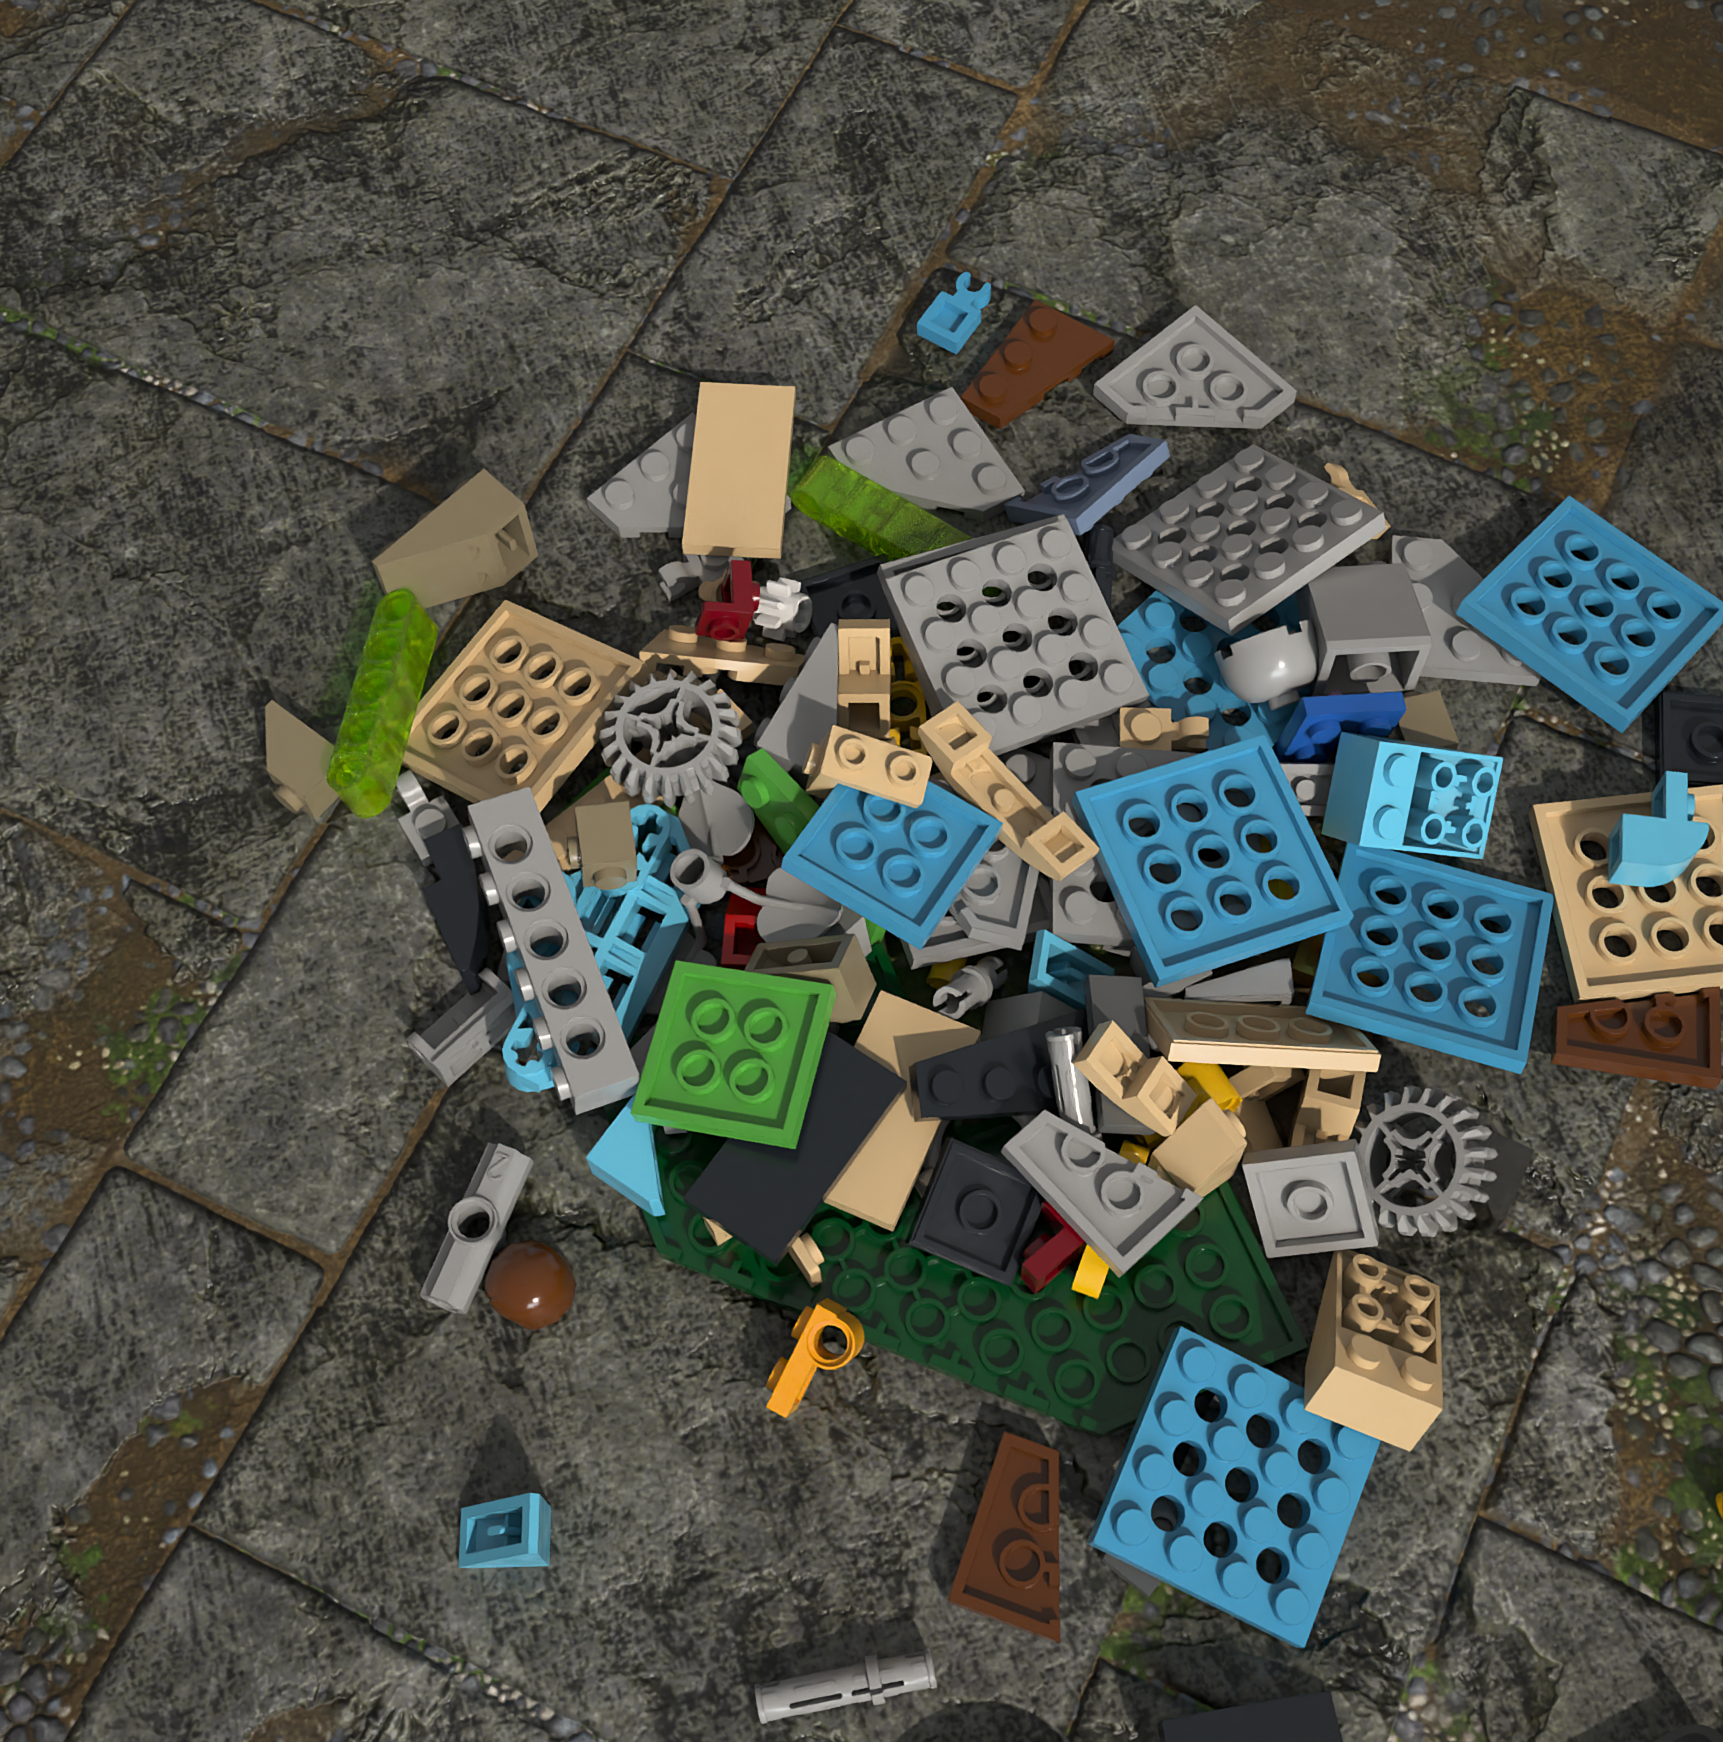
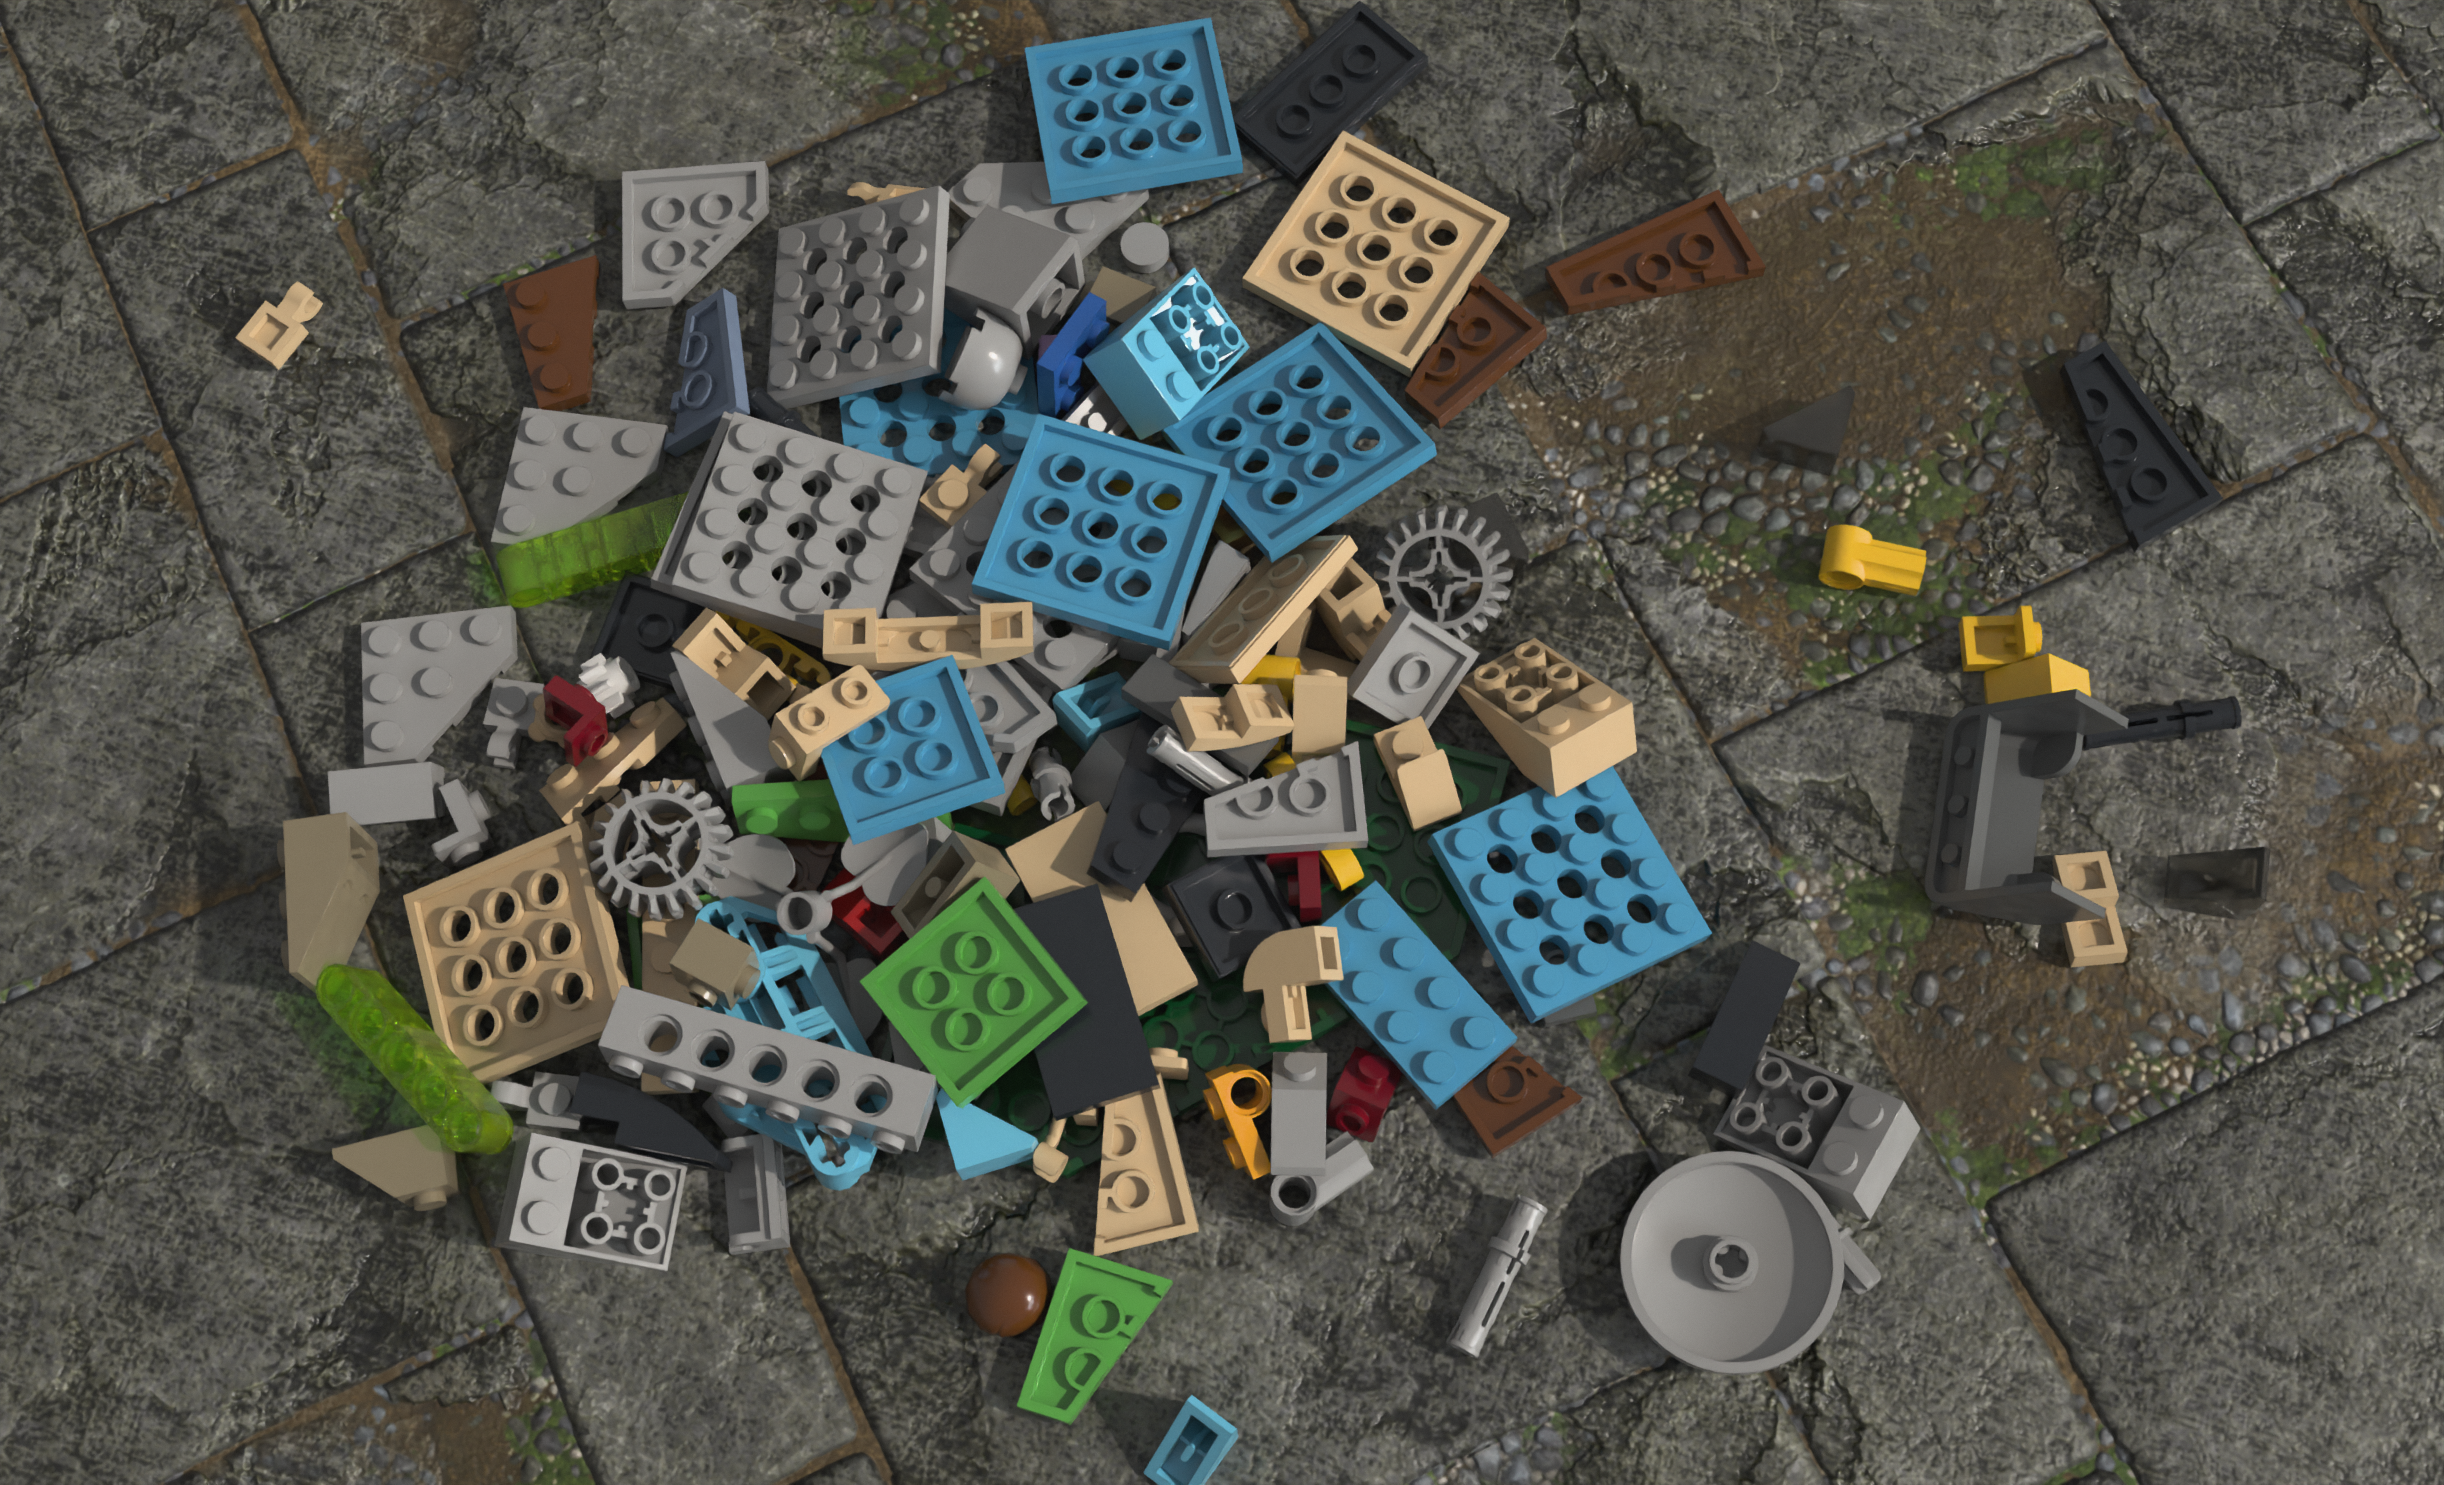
camera: 50 degrees left, 5 degrees up
light grey piece [420,1143,533,1315] -> none
tan tile [682,382,796,559] -> none
dark azure plate [917,272,991,355] -> none
medium azure brick [1608,771,1709,887] -> none
none -> tan plate [235,281,323,370]
none -> light grey hinge [328,762,445,826]
none -> light grey bracket [431,779,495,868]
none -> light grey slope [494,1133,688,1272]
none -> bright green wing [1017,1248,1173,1425]
none -> tan hand [1033,1116,1069,1183]
none -> tan wing [1094,1071,1199,1256]
none -> light grey tile [1120,222,1169,273]
none -> tan brick [1243,926,1344,1043]
none -> light grey piece [1269,1131,1374,1226]
none -> light grey slope [1271,1052,1327,1176]
none -> dark azure plate [1321,880,1517,1110]
none -> dark red bracket [1326,1046,1403,1142]
none -> tan slope [1373,716,1462,832]

